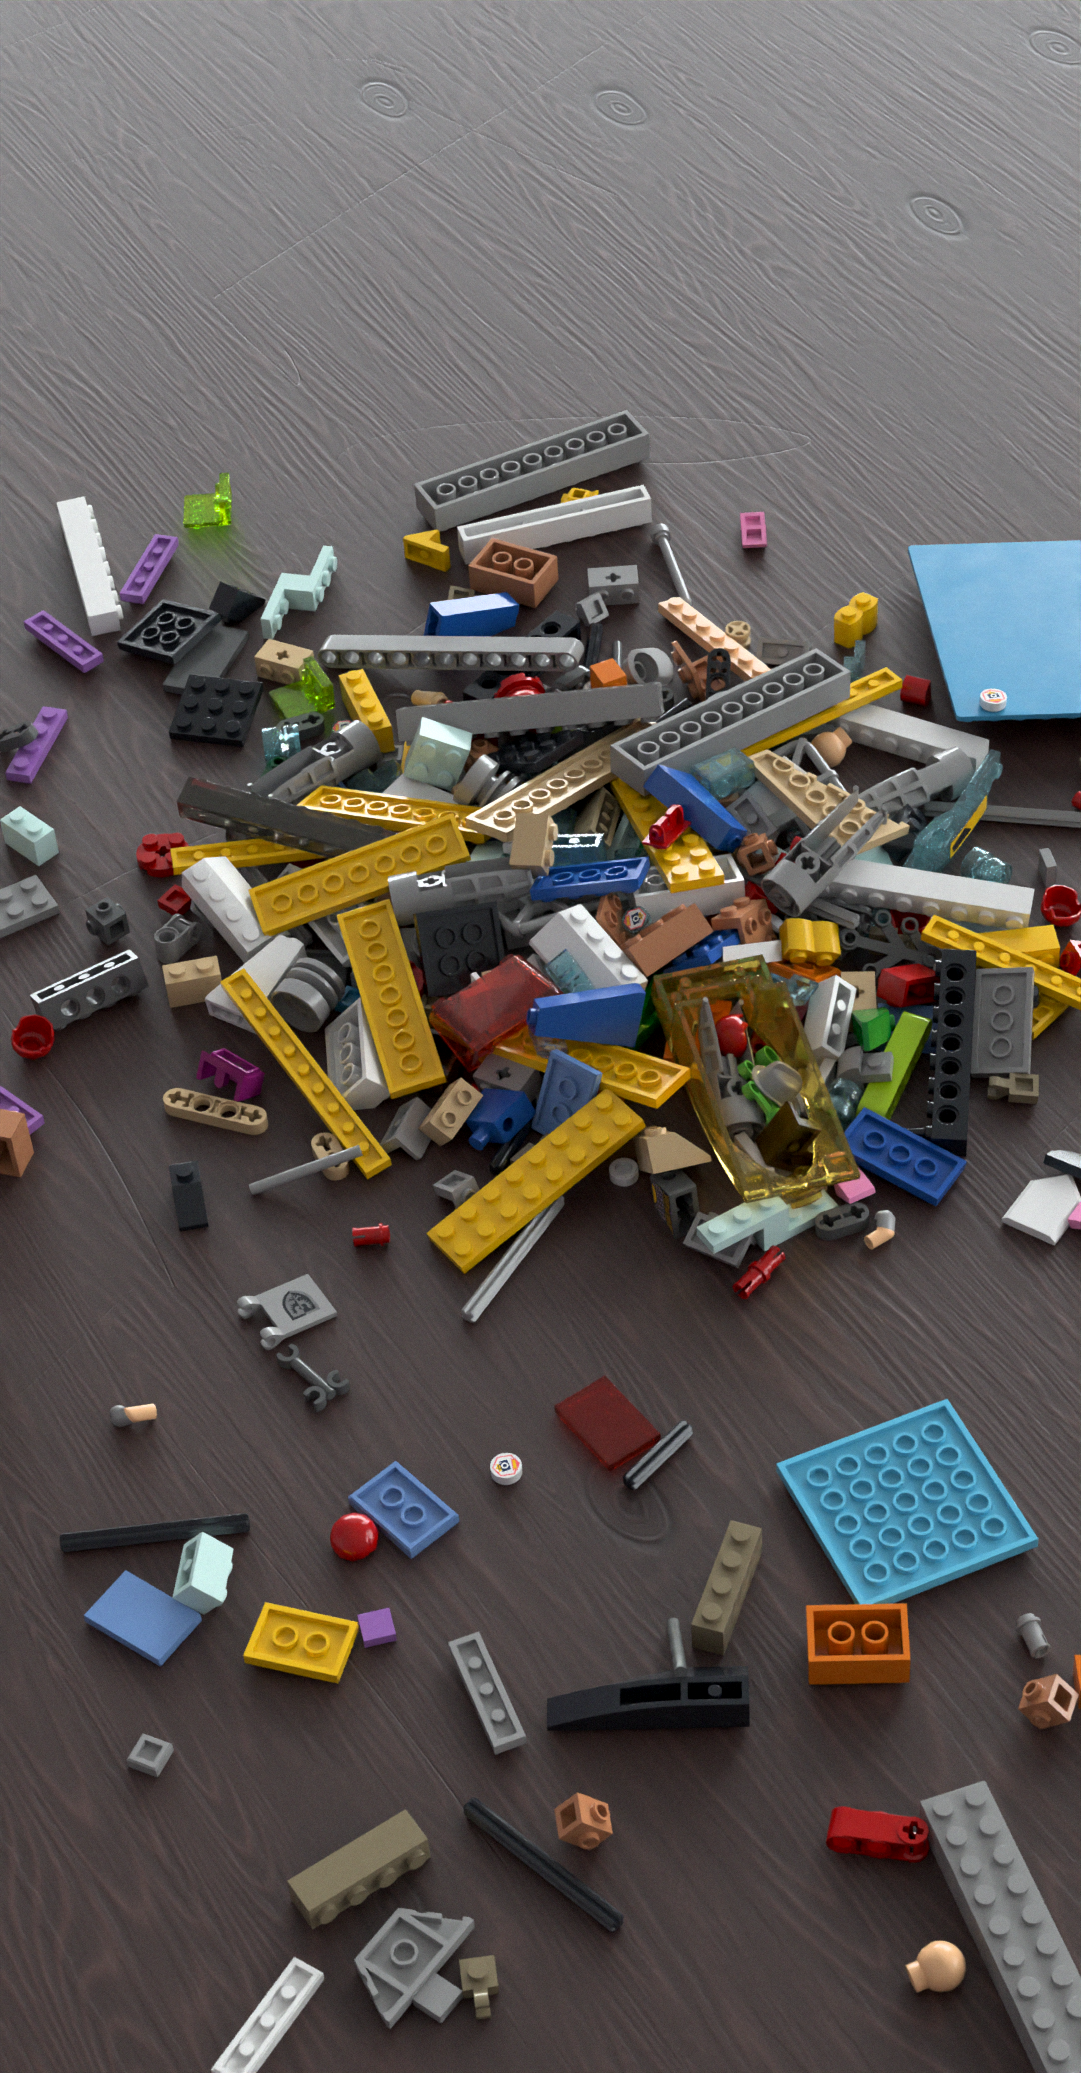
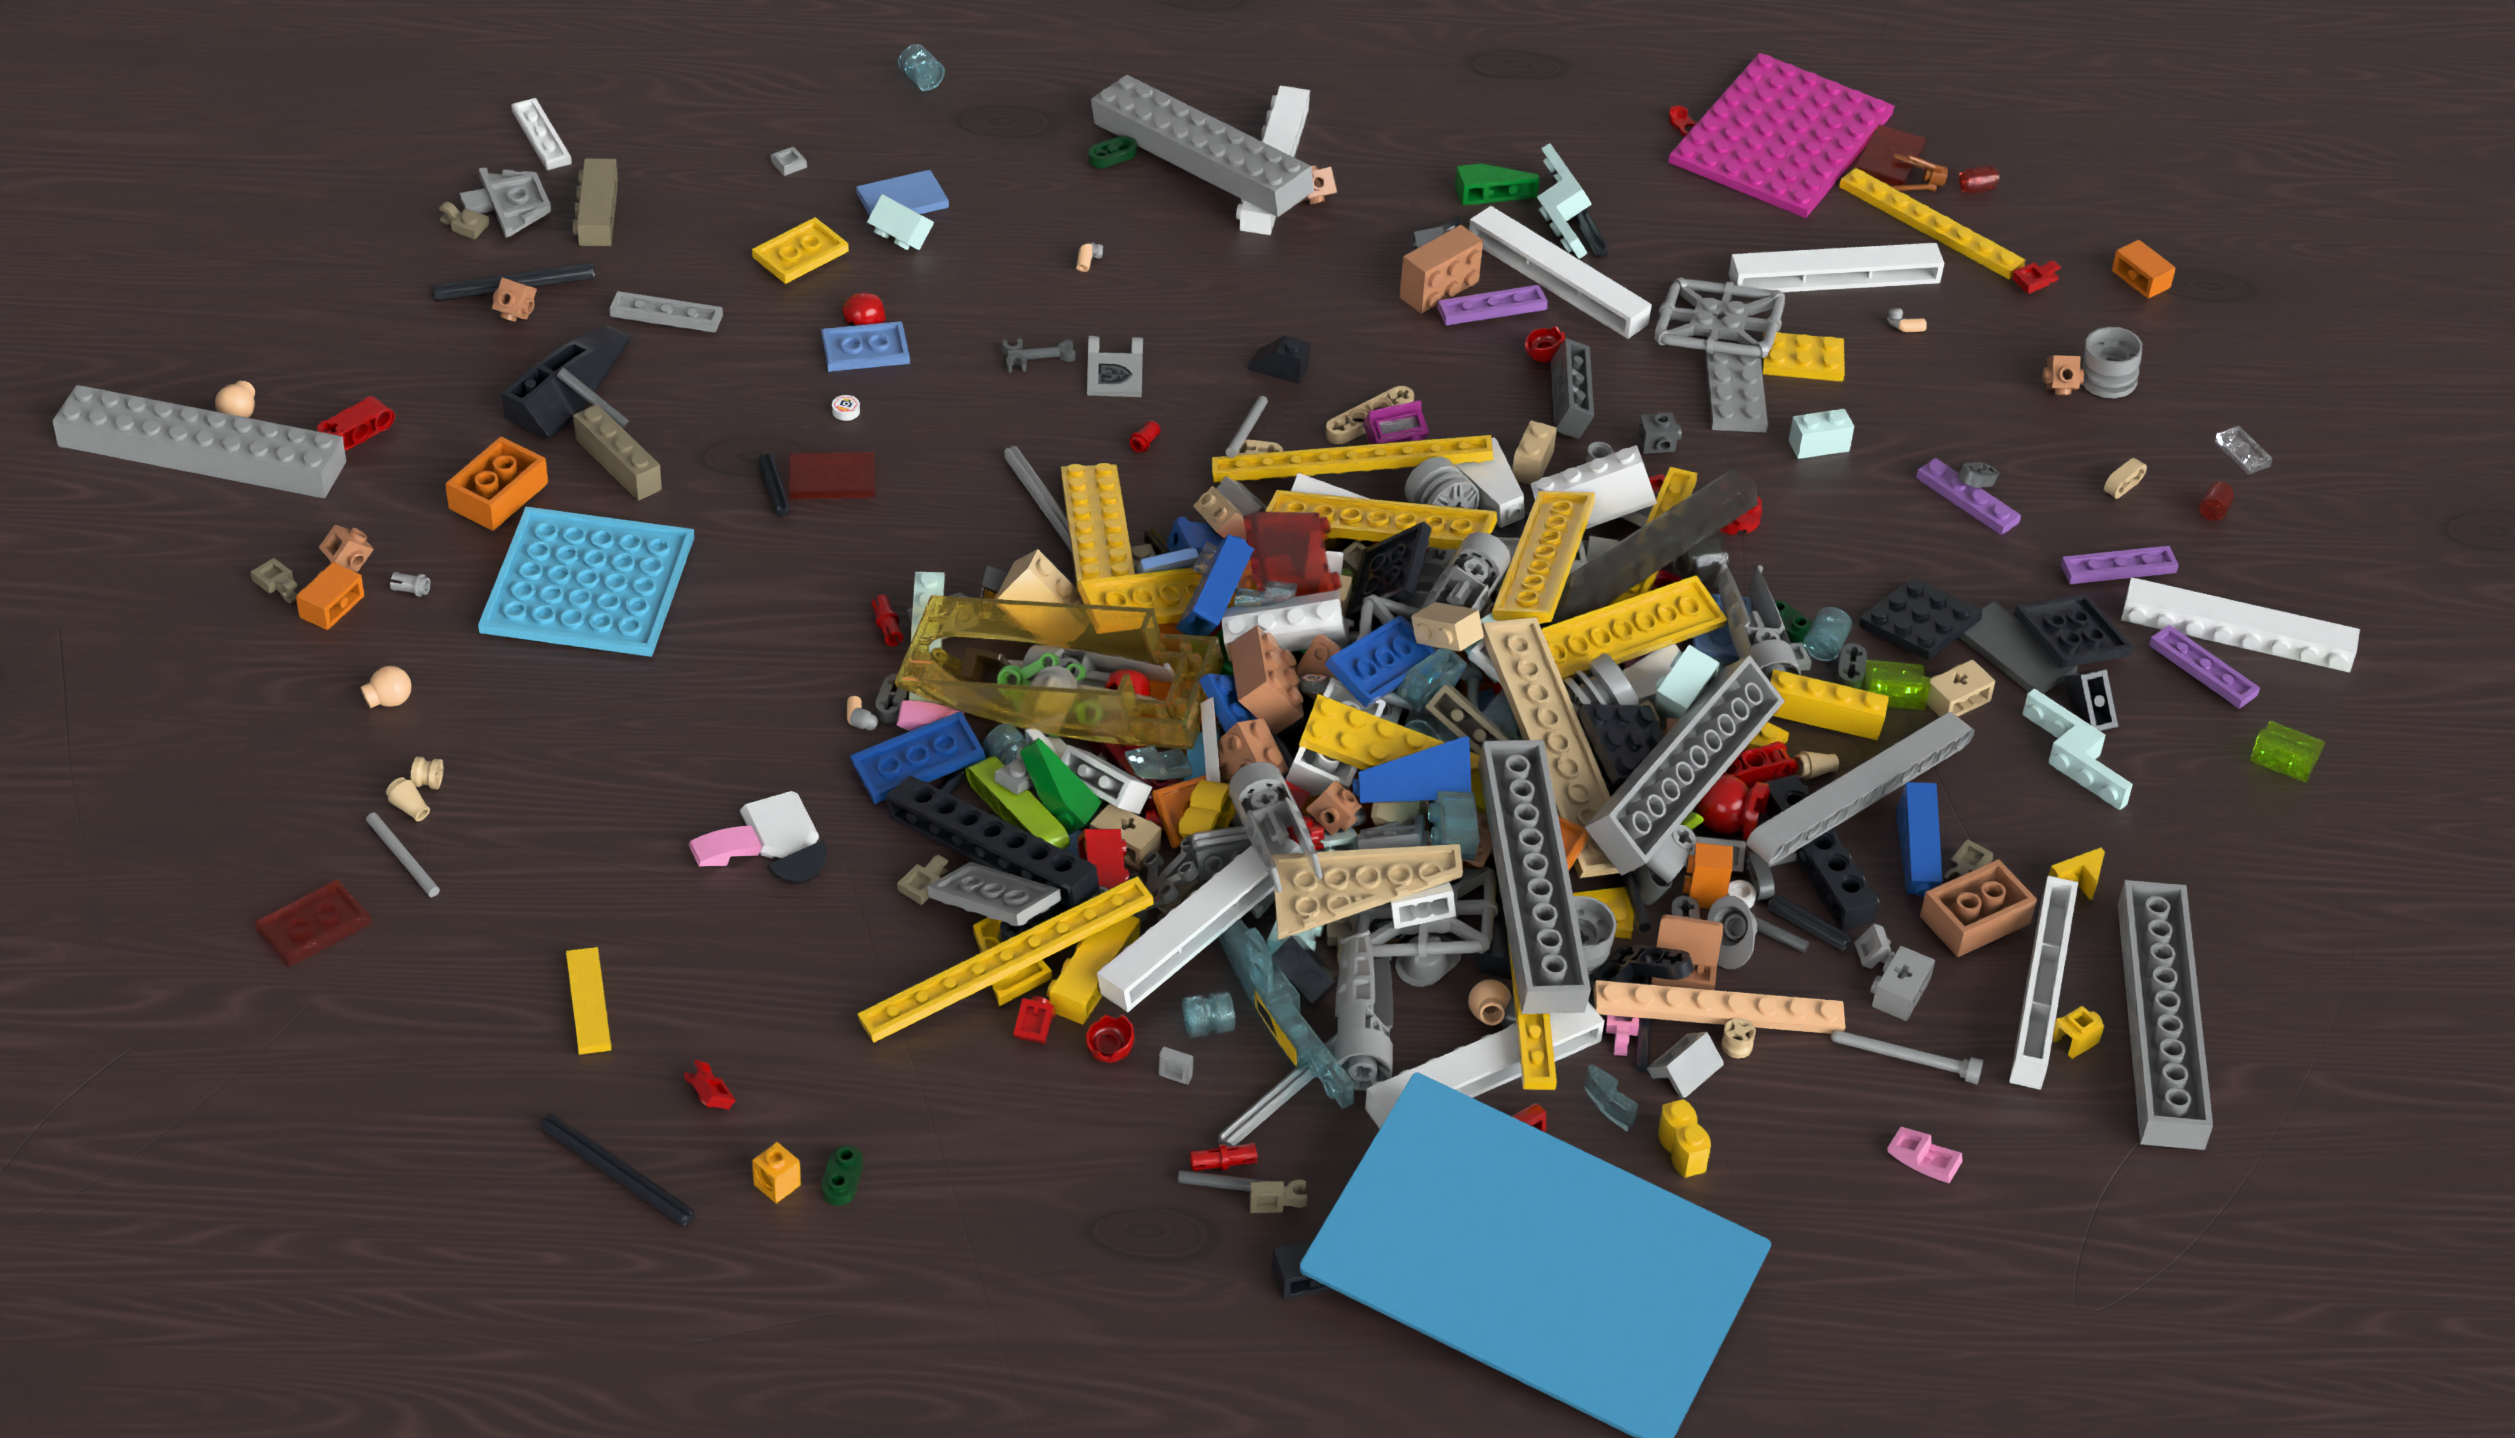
camera: 115 degrees right, 0 degrees up
black axle [59,1513,250,1552] -> none
medium lavender tile [357,1608,397,1648] -> none
light grey bracket [433,1170,479,1209] -> none
red hinge [642,804,691,850] -> none
tile [979,689,1007,712] -> none

